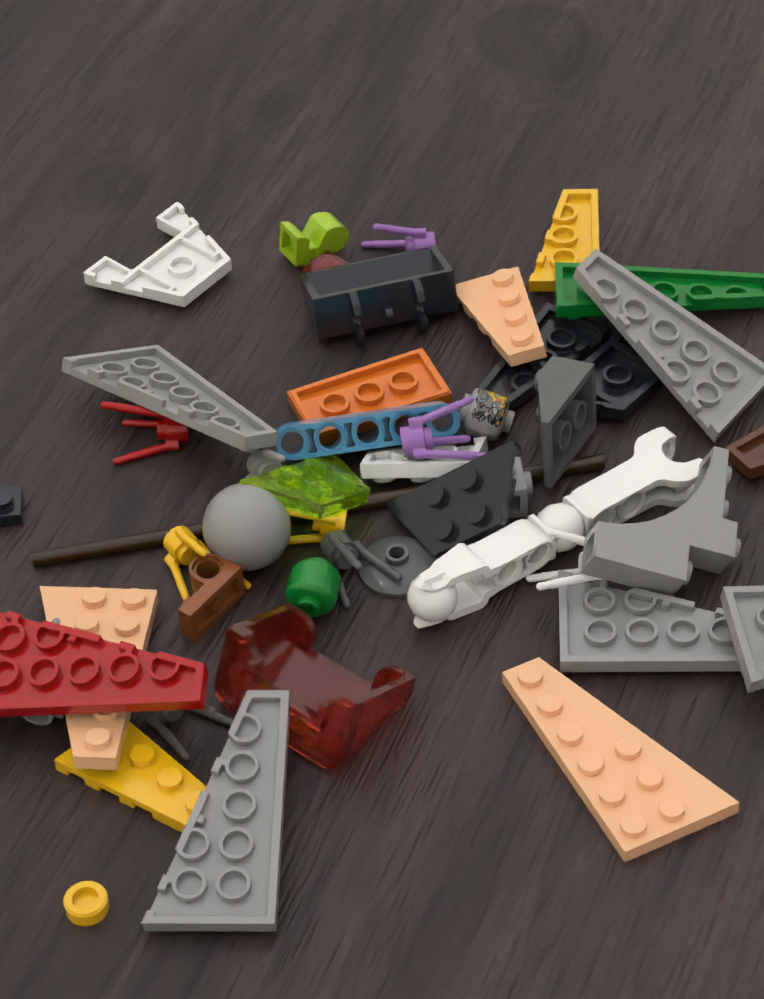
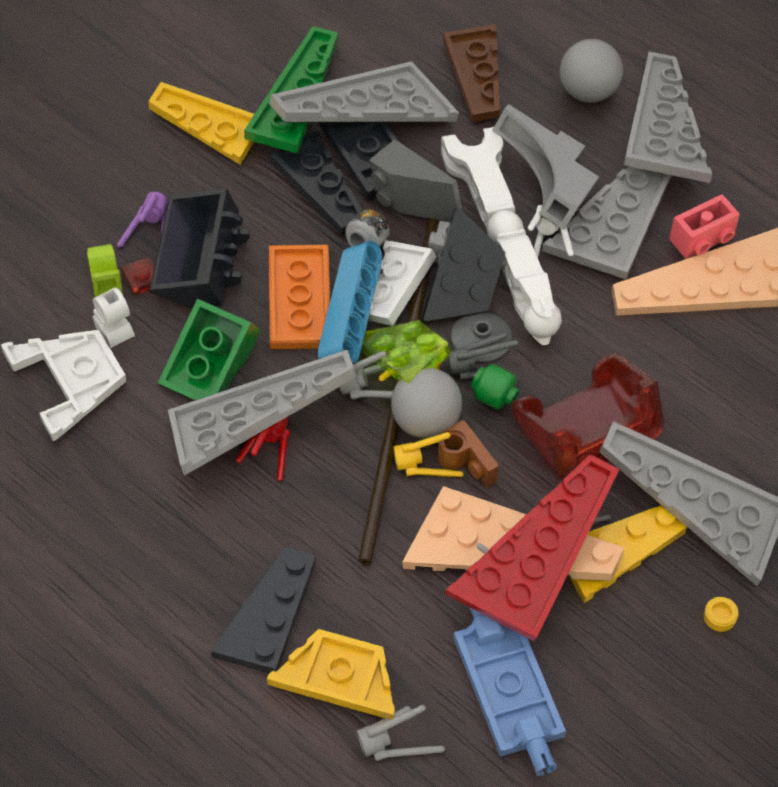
camera: 75 degrees left, 10 degrees up
medium lavender plant [400,396,486,460] -> none
light nougat wing [455,266,547,367] -> none
none -> white leg [92,287,135,348]
none -> green slope [158,299,261,401]
none -> coral brick [669,194,740,259]

